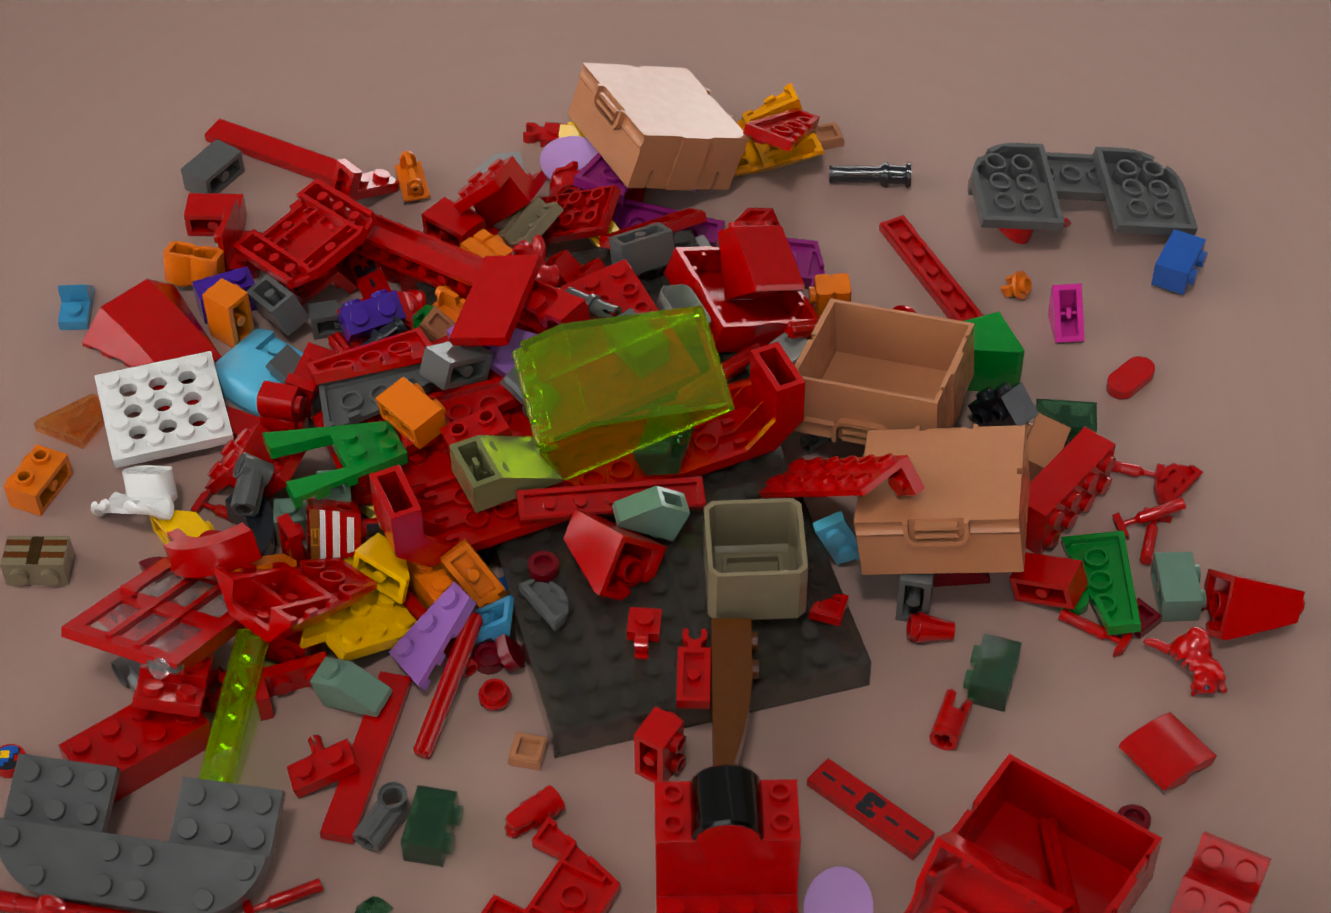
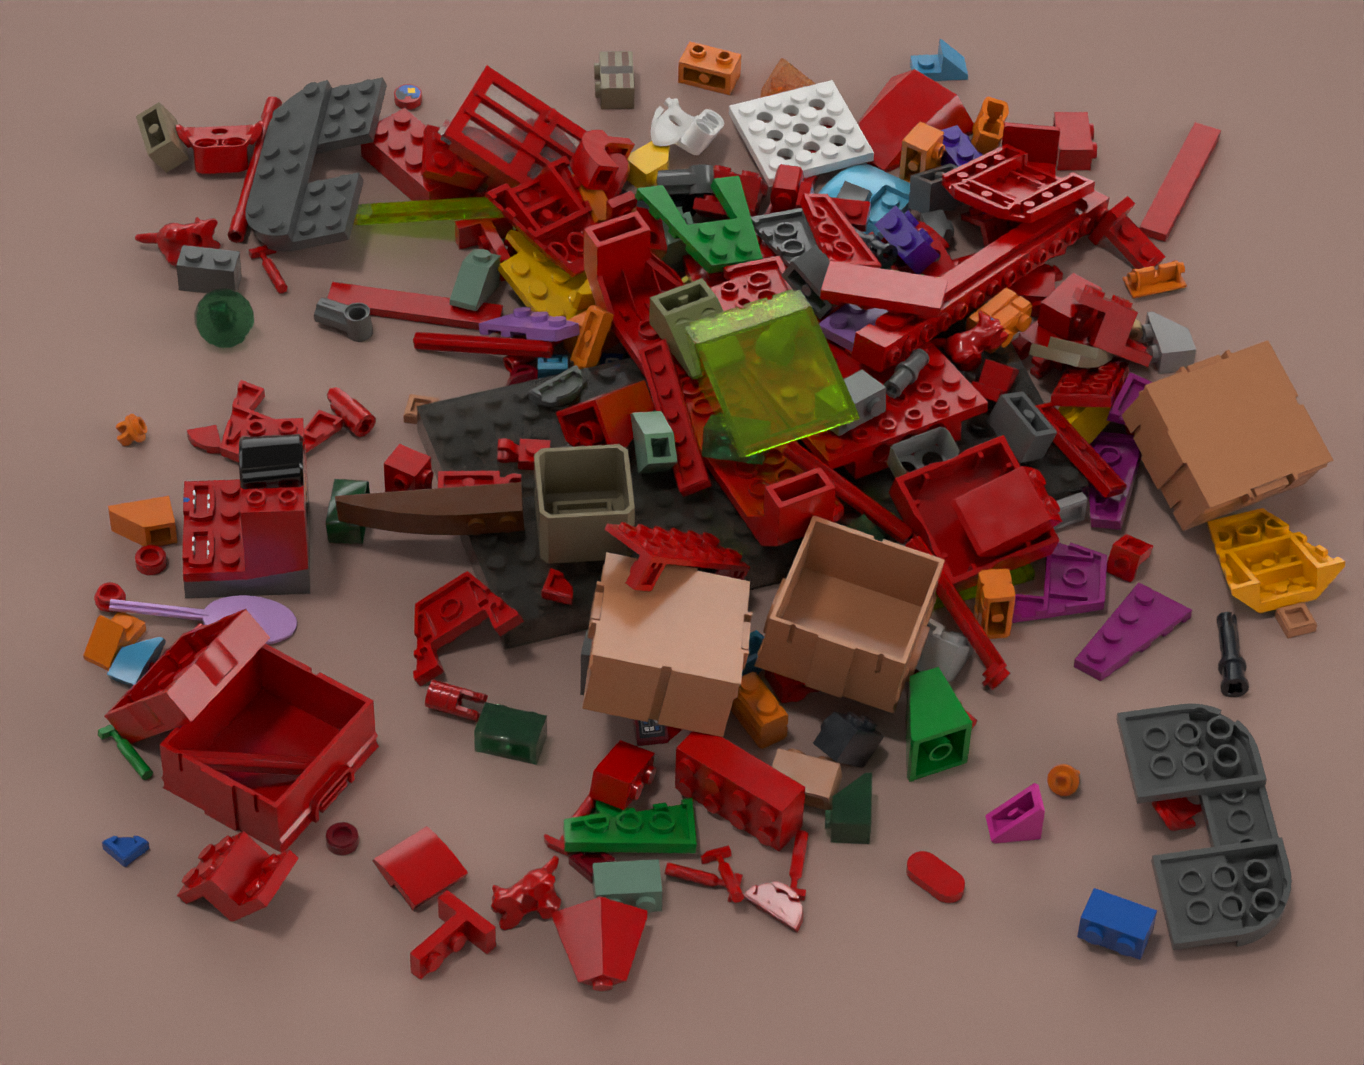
camera: 85 degrees right, 0 degrees up
dark grey brick [181,139,245,194] -> none
red plate [286,735,360,798] -> none
orange brick [375,376,447,449] -> none
clear green brick [400,785,464,867] -> none
red plate [478,679,511,710] -> none
dark red tile [528,551,560,583] -> none
red wing [743,108,820,152] -> none
red tile [807,758,935,860] -> none
red tile [879,215,983,321] -> none
red cone [906,611,955,643] -> none
none -> red bracket [410,890,496,980]
none -> red wing [413,571,524,687]
none -> magenta wing [1073,582,1192,681]

